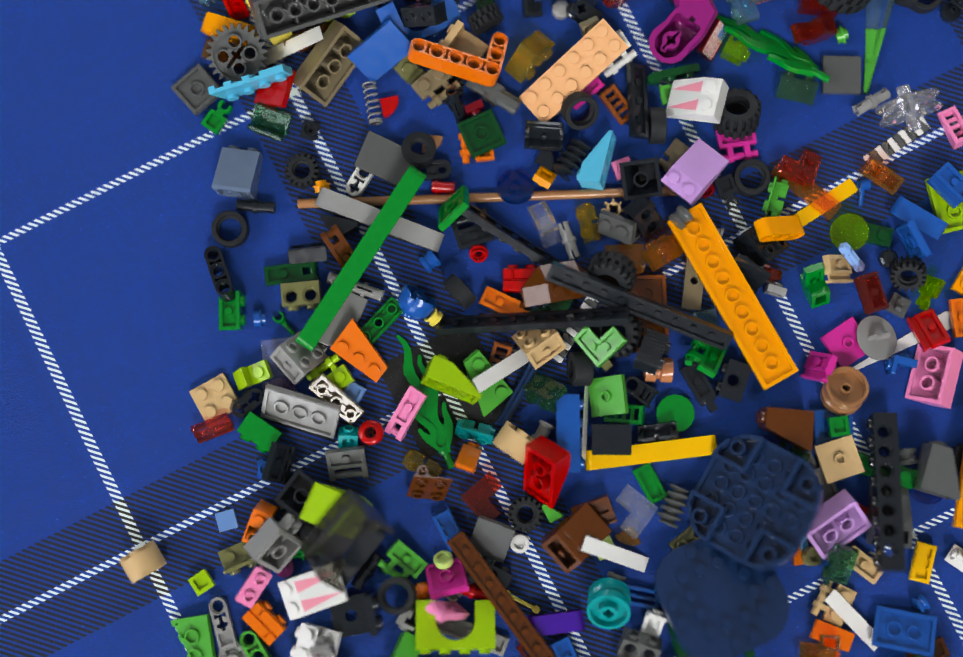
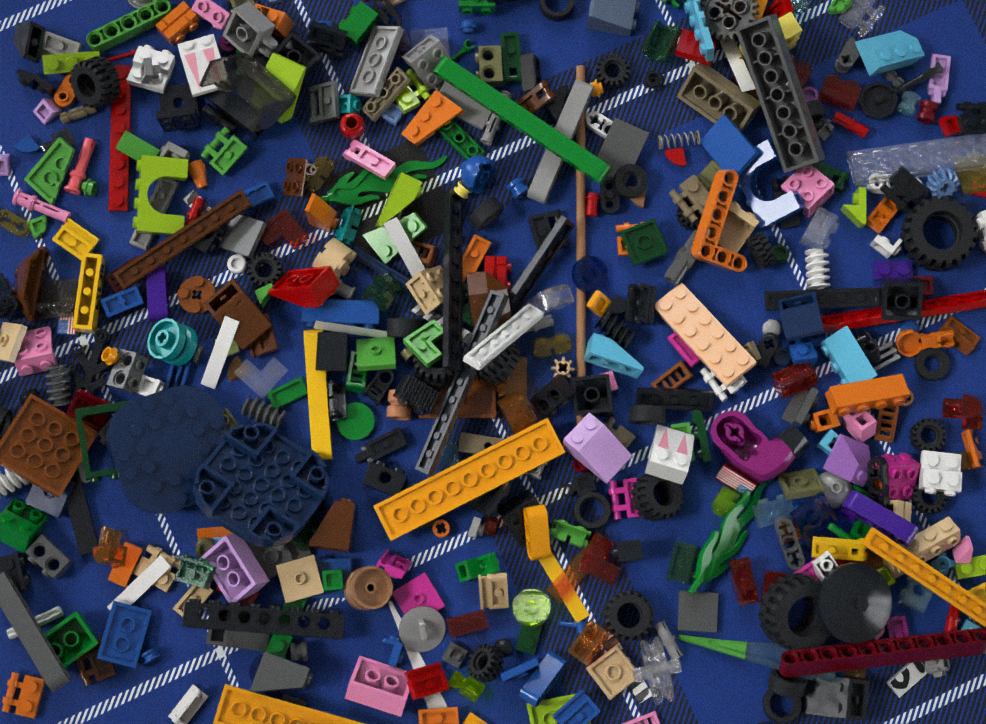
camera: 85 degrees right, 5 degrees down
lime slope [232,360,273,391] -> none
black pin [236,199,276,214] -> none
black tyre [377,577,417,615] -> none
black brick [400,1,447,27] -> none
dark pink plate [425,557,470,600] -> none
bright pink plate [426,601,470,623] -> none
yellowish green tile [433,550,454,569] -> none
green plate [438,185,469,231] -> none
black pin [446,87,467,123] -> none
dark red plate [464,99,484,118] -> none
red plate [469,244,488,263] -> none
clear yellow brick [504,30,555,83] -> none
light yellow hinge [507,590,540,614] -> none
black tyre [561,91,599,130] -> none
dark grey bracket [598,210,640,245] -> none
dark grey wheel [668,205,693,230] -> none
green plate [685,339,728,378] -> none
bright green plate [834,25,849,44] -> none
light blue axle [838,242,865,272] -> none
yellow plate [908,541,937,584] -> none
none -> dark orange plate [177,275,216,315]
none -> orange bush [432,520,450,538]
none -> white tile [463,303,544,370]
none -> tan plate [585,644,641,700]
none -> black tyre [603,591,654,641]
none -> black brick [611,539,643,565]

